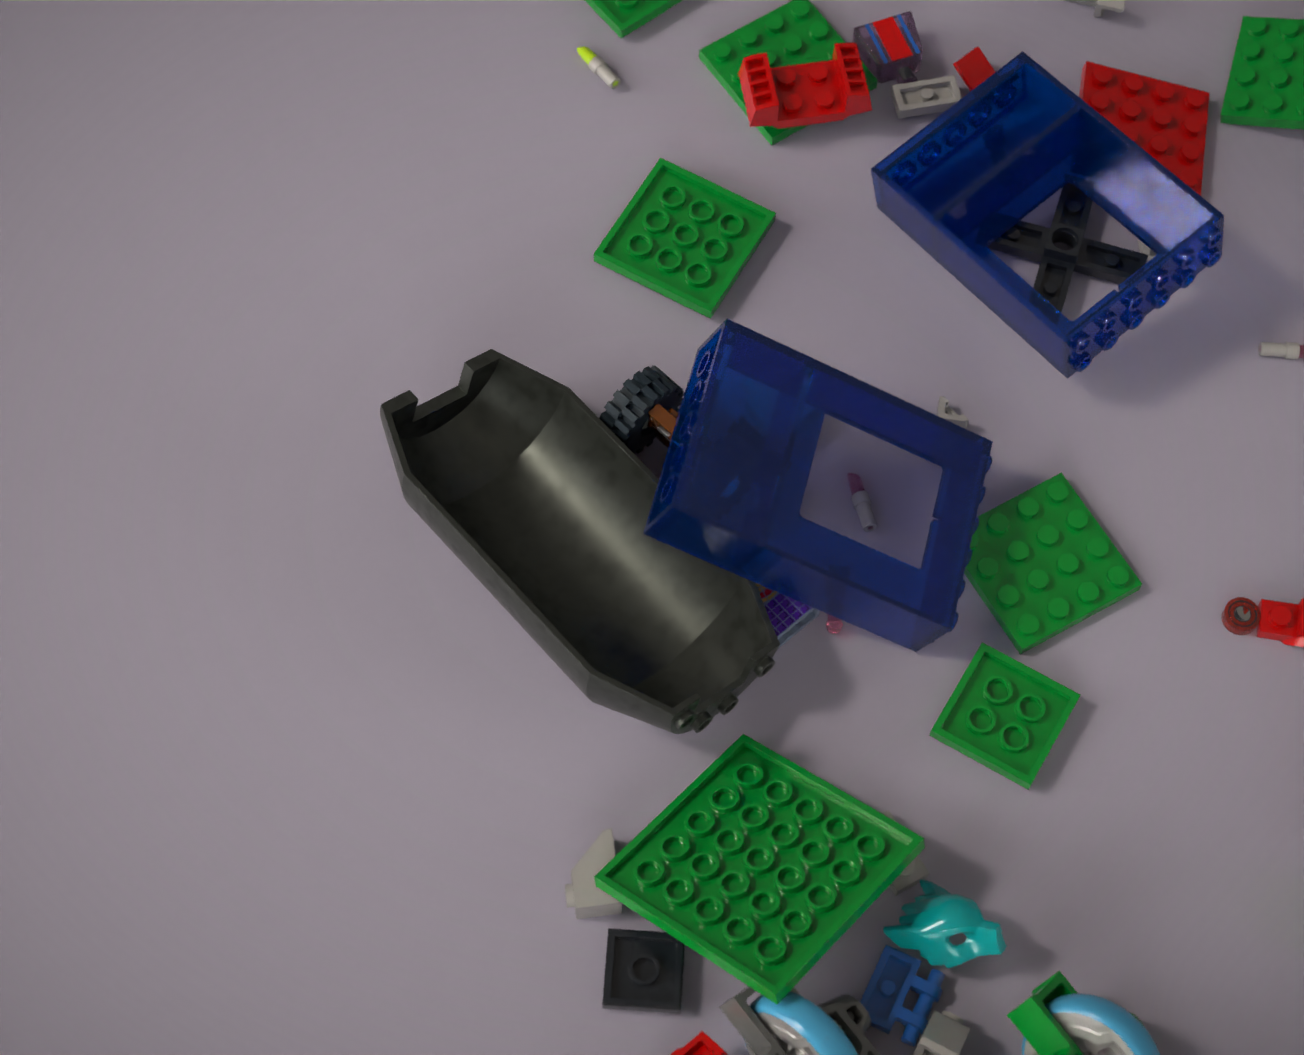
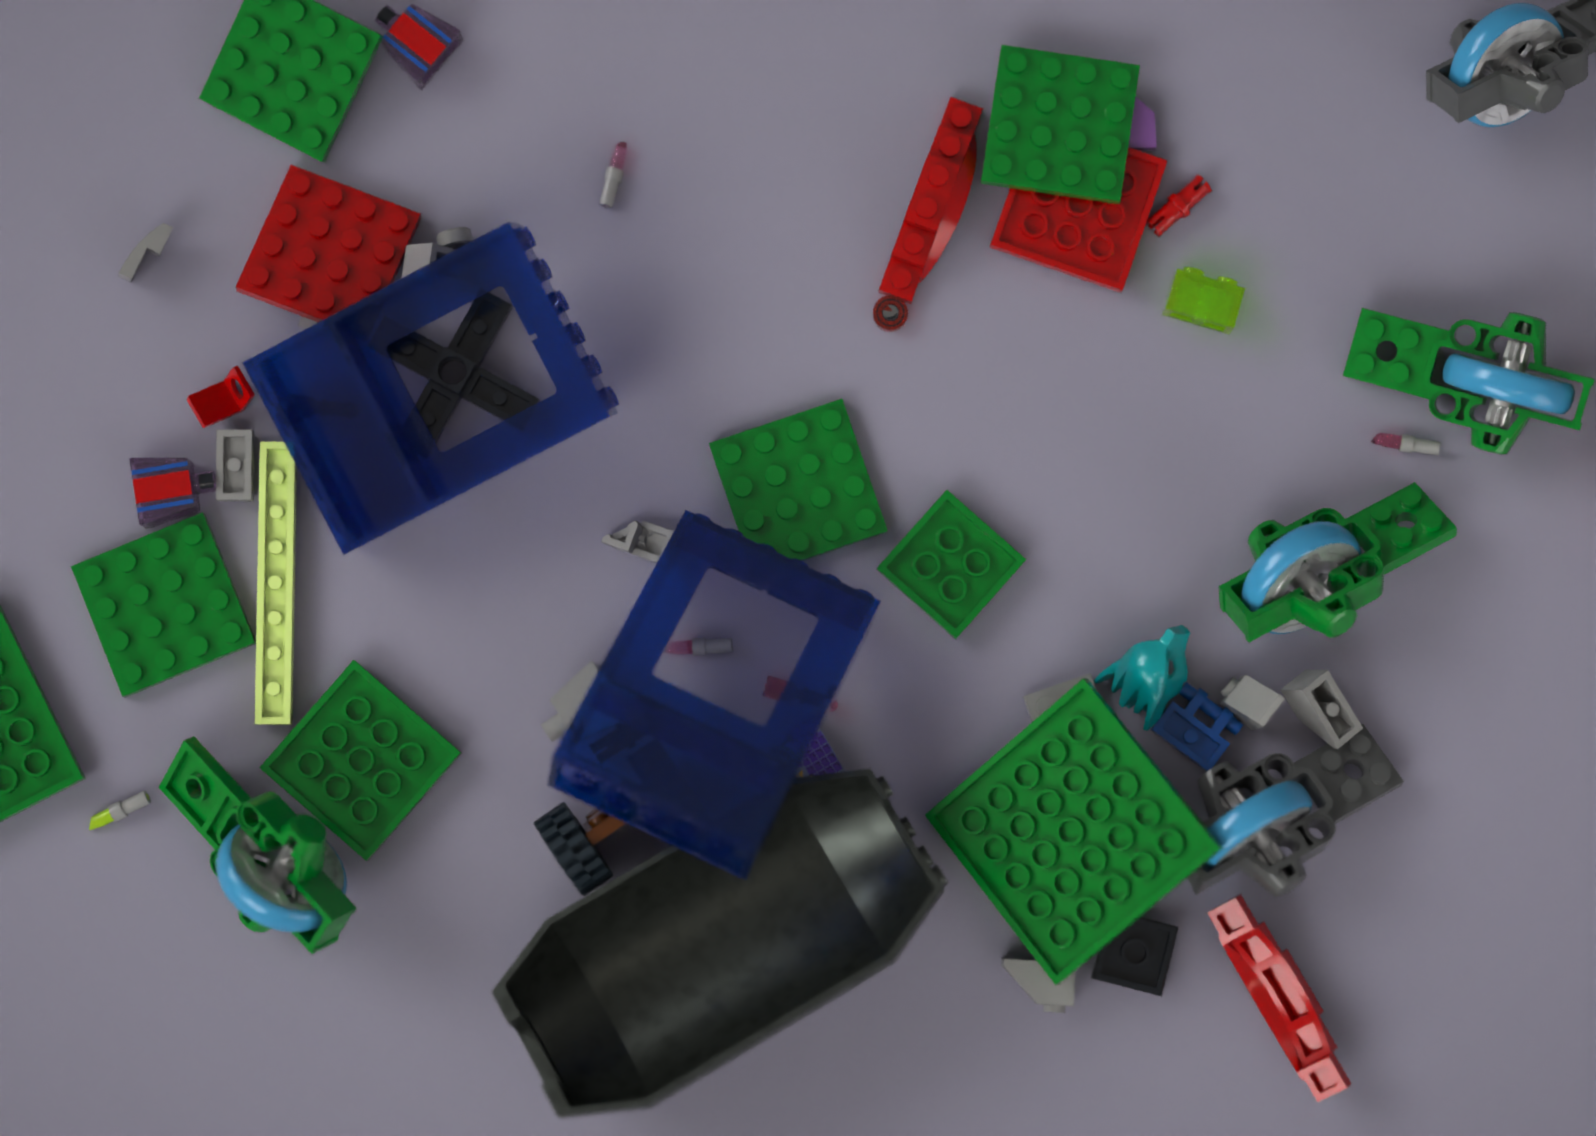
camera: 80 degrees left, 20 degrees up
red plate [738,43,872,129] -> none
none -> green piece [158,736,357,954]
none -> yellowish green plate [255,442,297,725]

